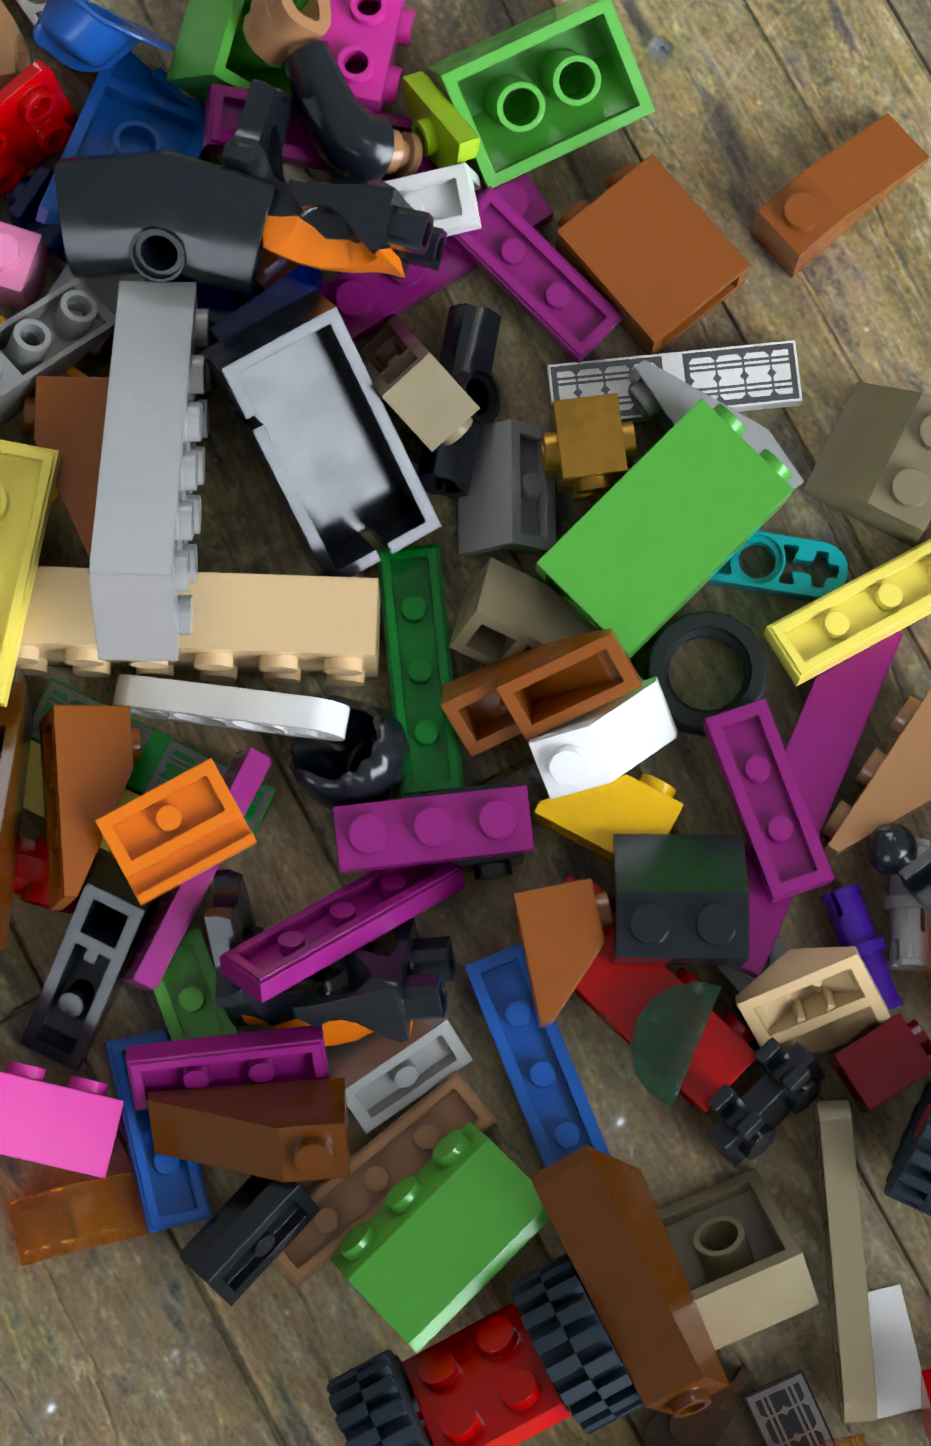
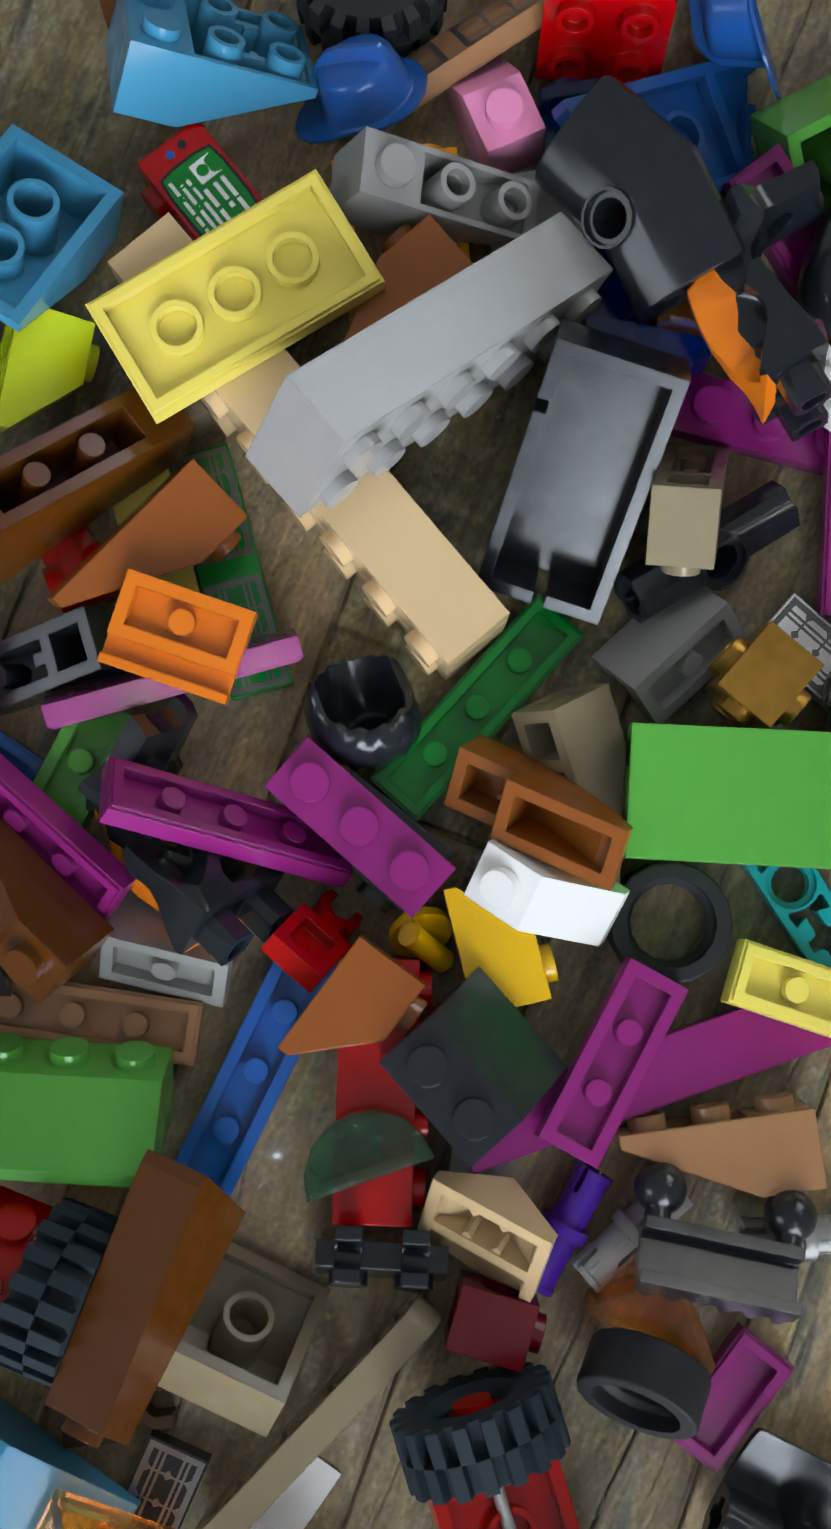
camera: 50 degrees right, 5 degrees up
white beam [112,674,350,741] -> none
none -> red plate [261,890,363,993]
none -> yellow plate [389,906,454,973]

